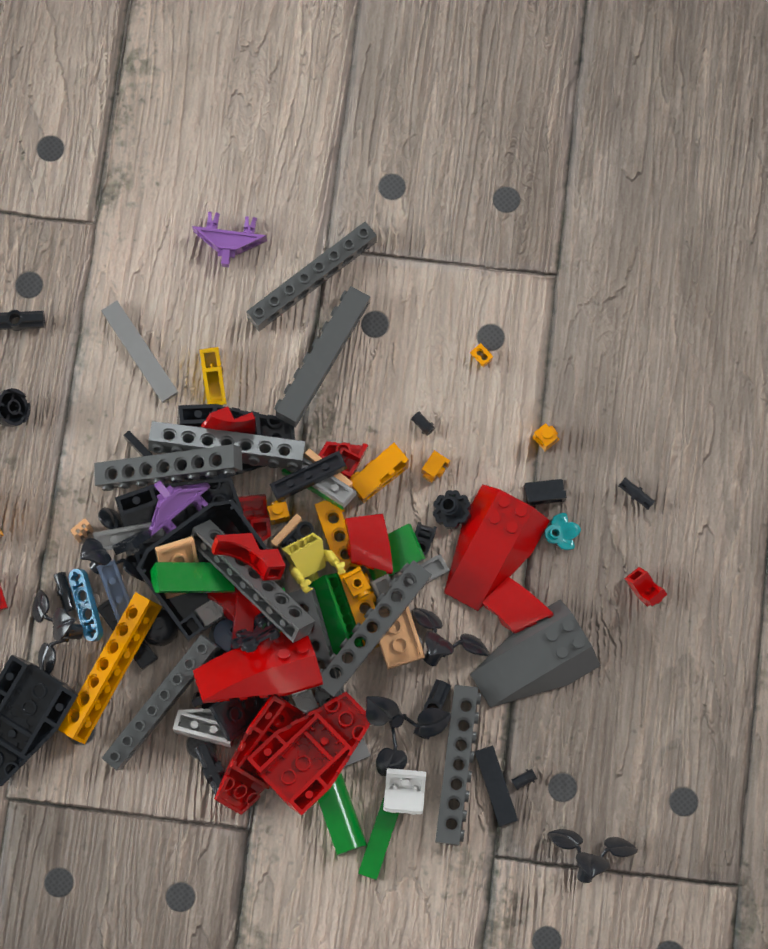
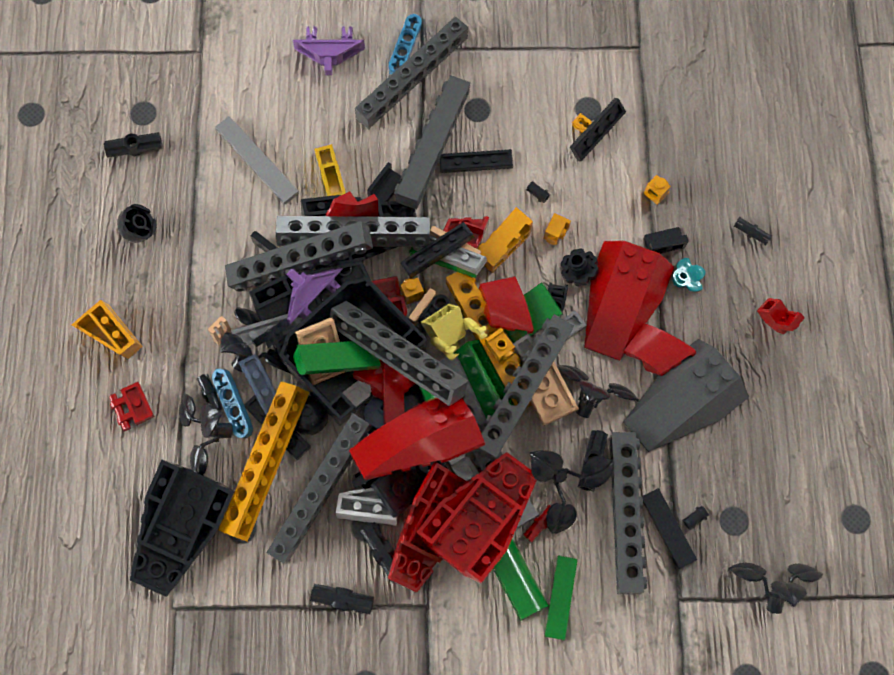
camera: 10 degrees left, 5 degrees down
red arch [211,533,286,581] -> none
black plant [230,613,280,653] -> none
white bracket [383,768,426,815] -> none
none -> black piece [310,584,374,615]
none -> black panel [367,162,403,202]
none -> dark azure beam [389,14,422,74]
none -> black tile [439,149,513,173]
none -> red pin [522,504,551,543]
none -> black tile [569,98,626,161]

